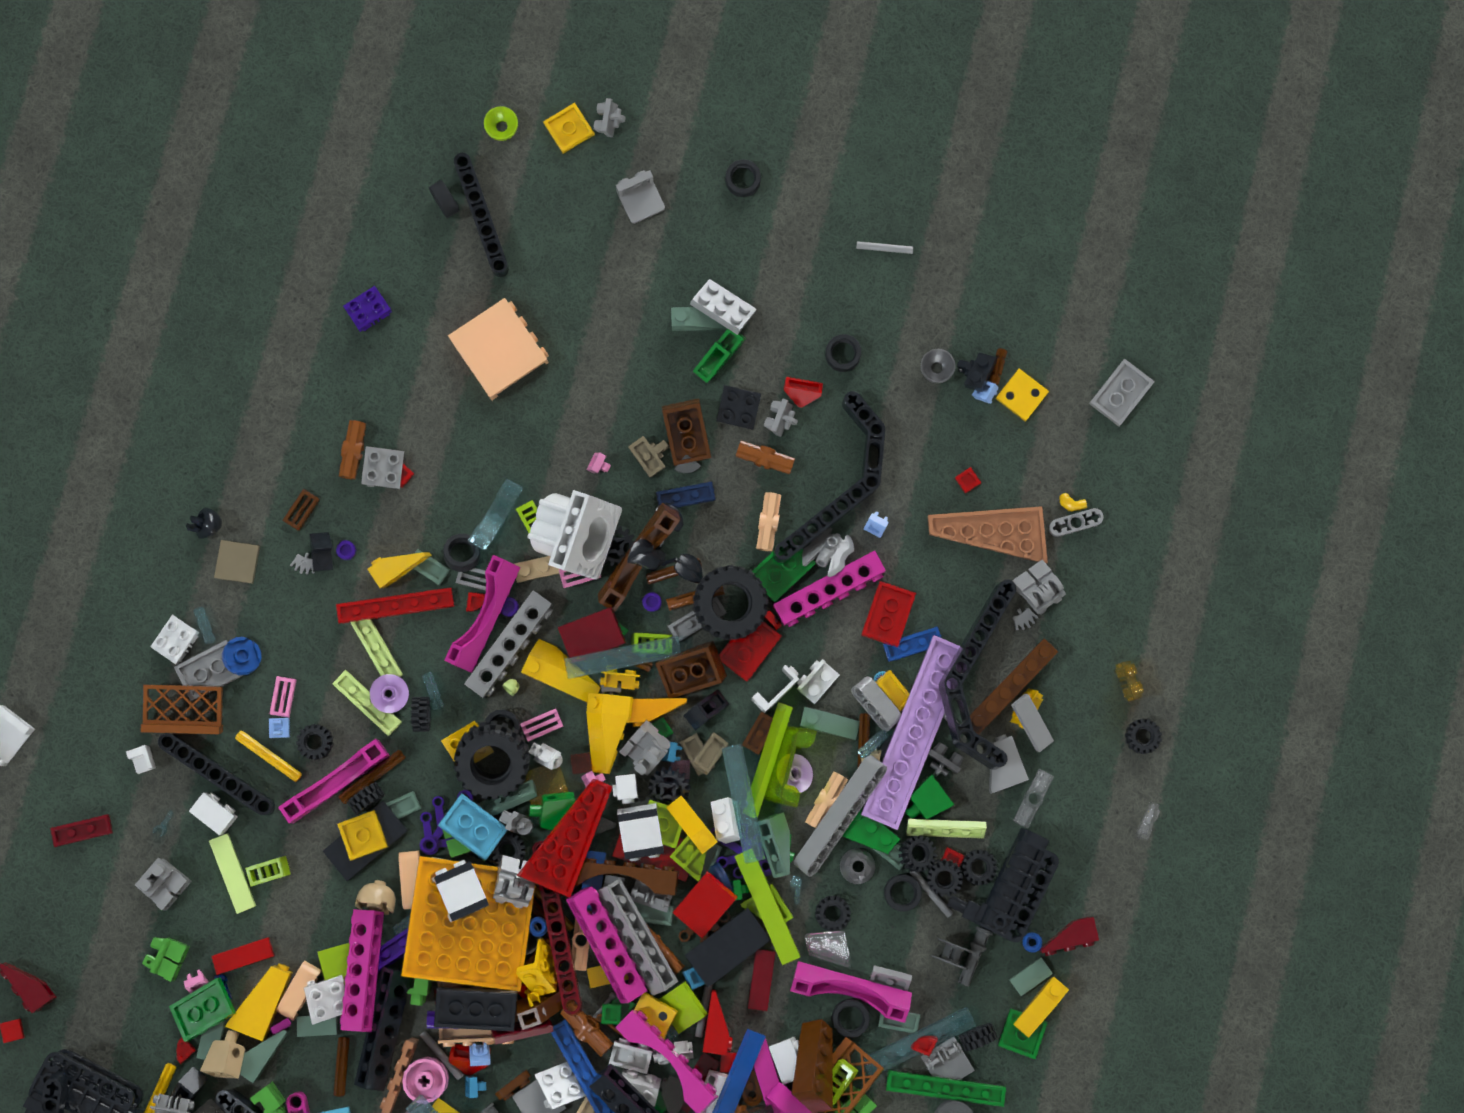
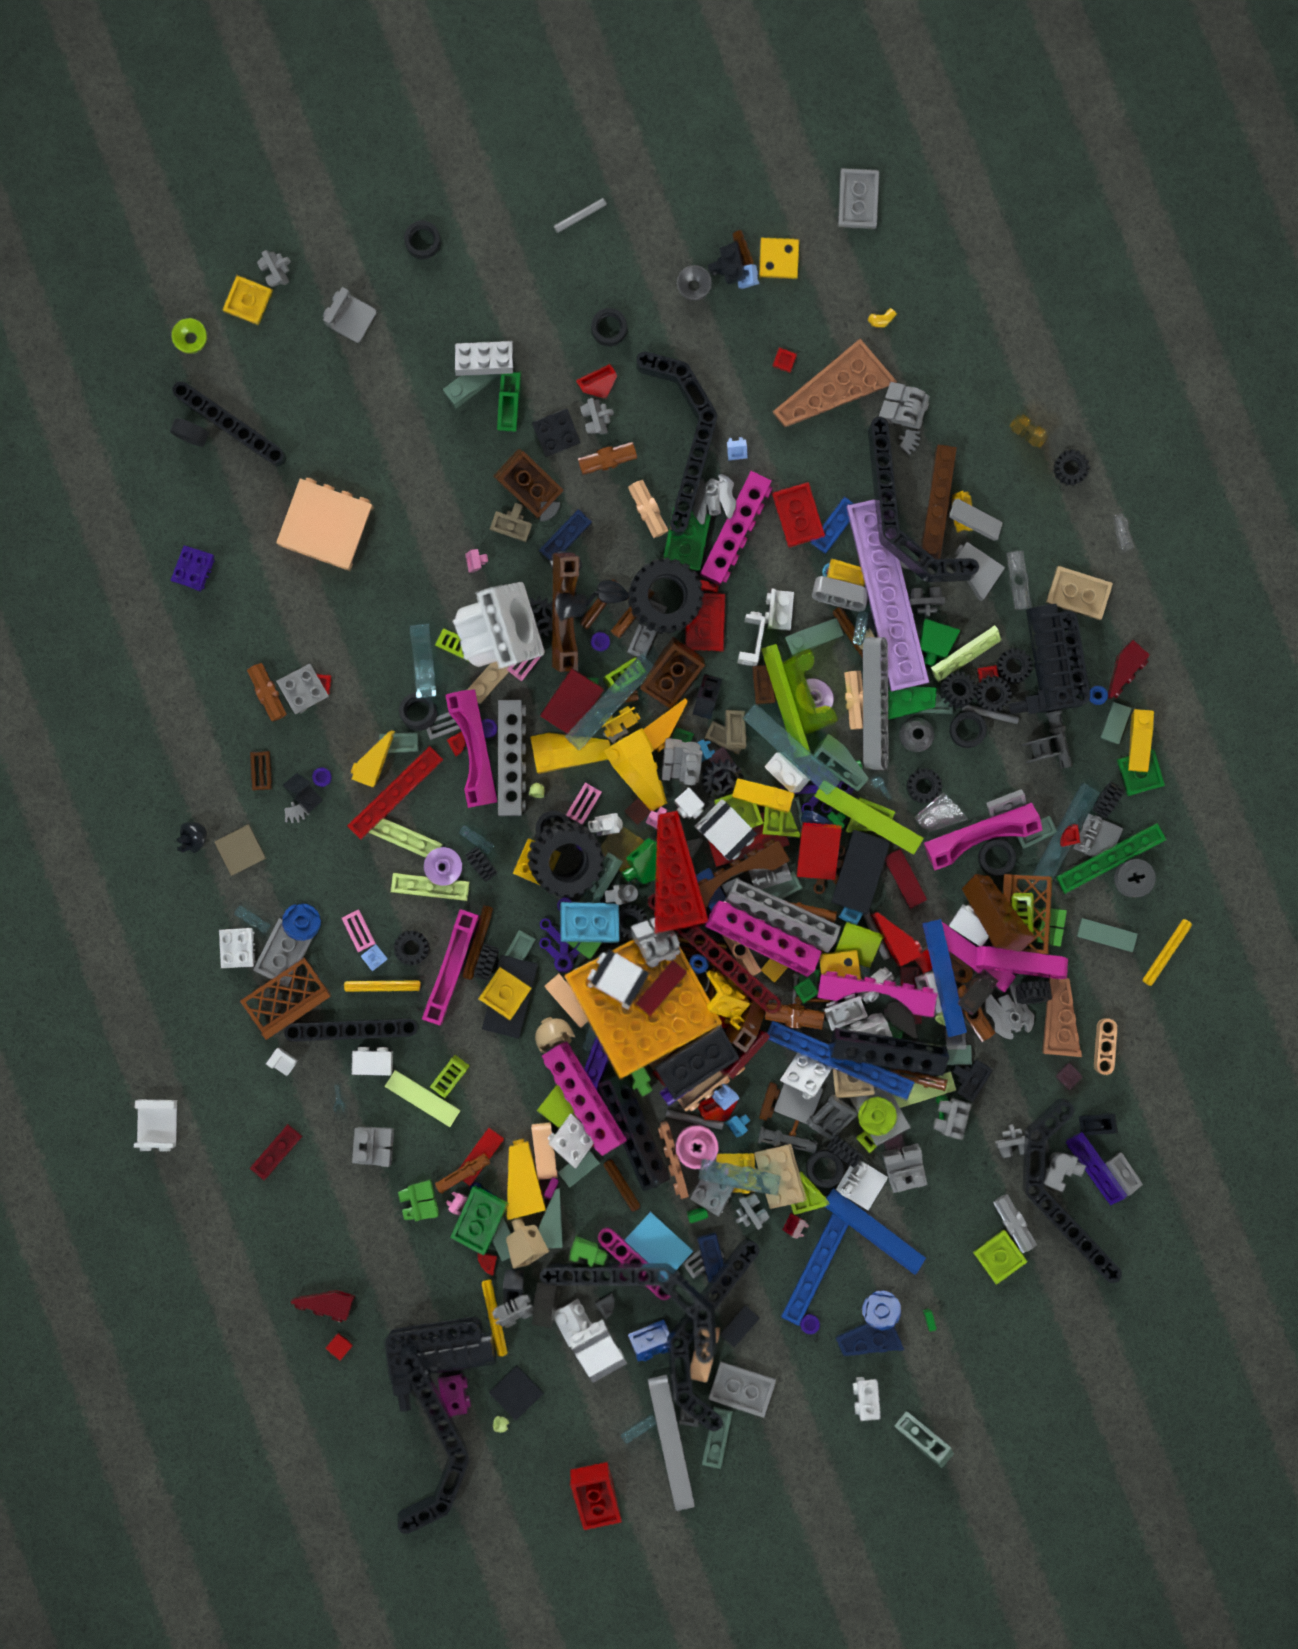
camera: 35 degrees left, 5 degrees up
light grey beam [1049,508,1104,537] -> none
none -> dark orange pin [435,1153,491,1194]
none -> dark red tile [635,960,687,1017]
none -> tan plate [1046,566,1113,620]

